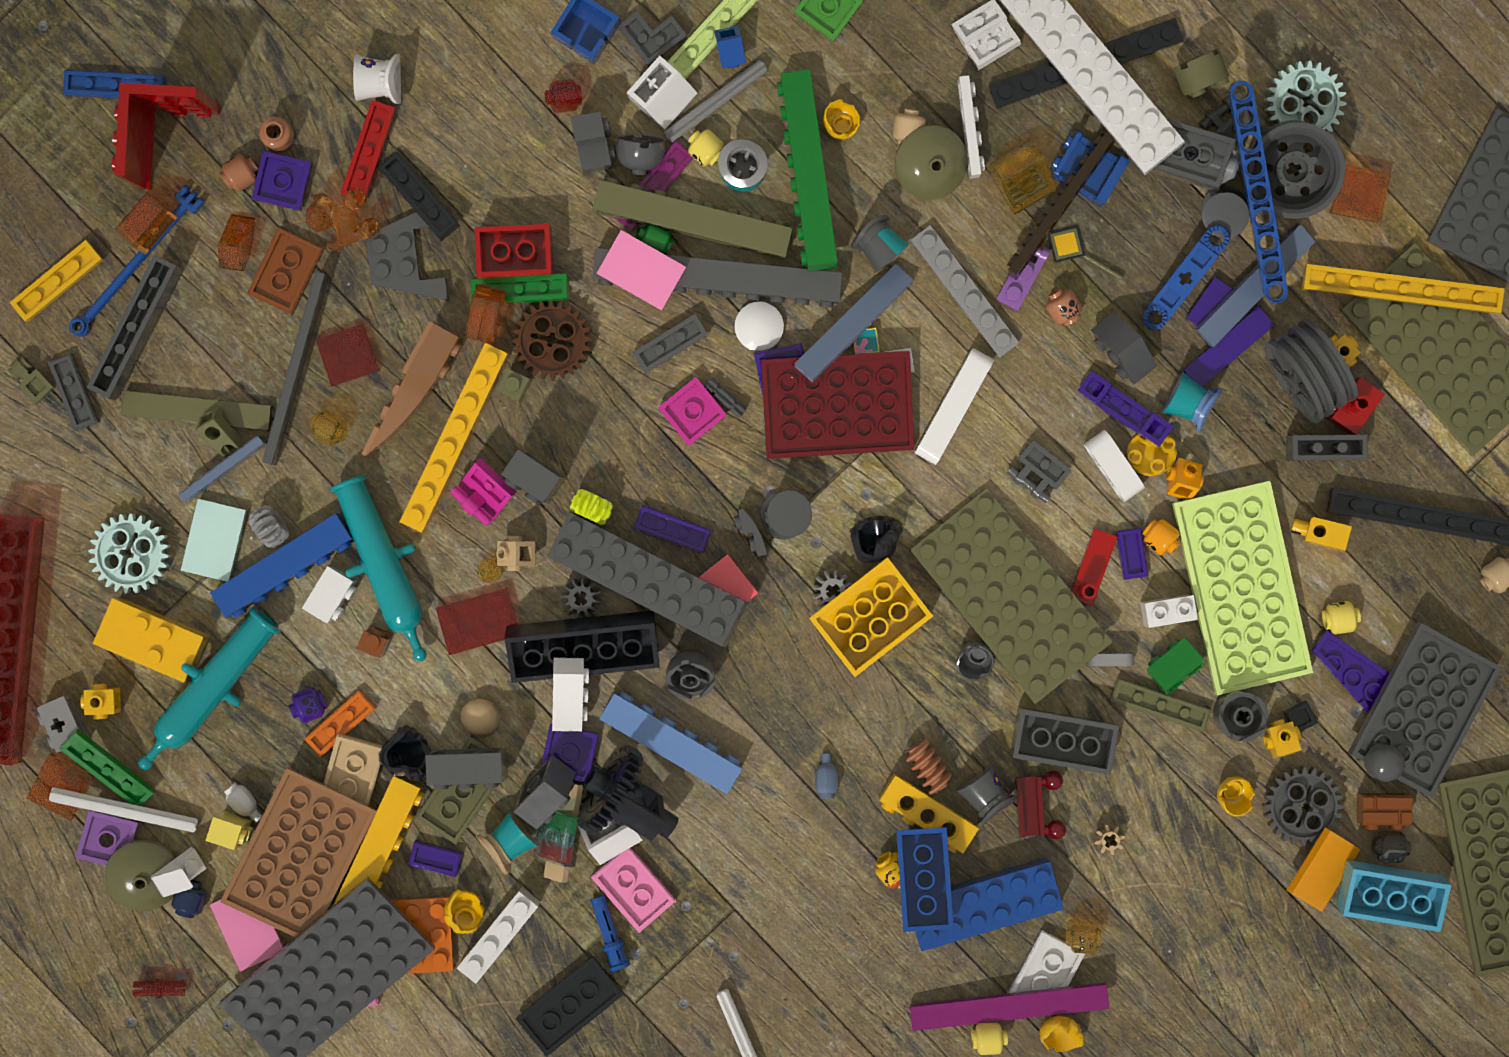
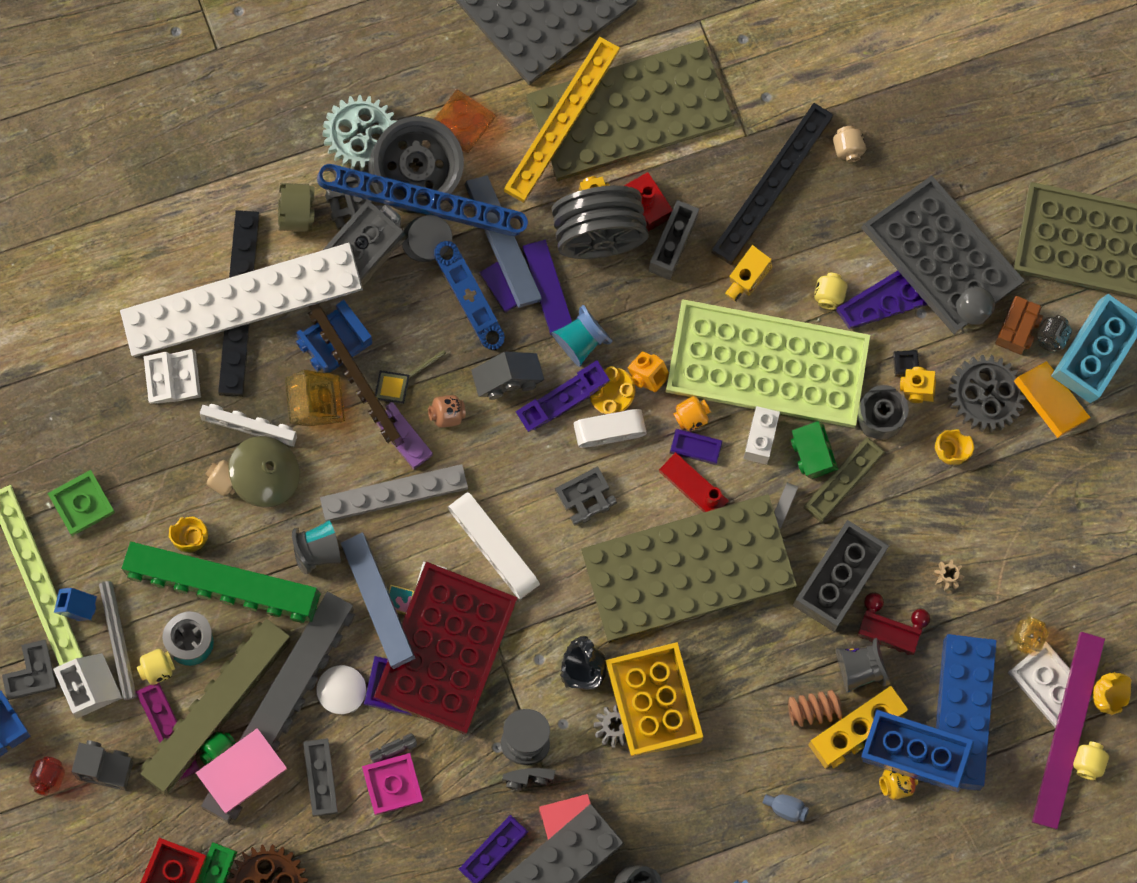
camera: 75 degrees left, 15 degrees down
dark grey cylinder [616,135,665,175] -> none
dark grey hair [956,642,995,681] -> none

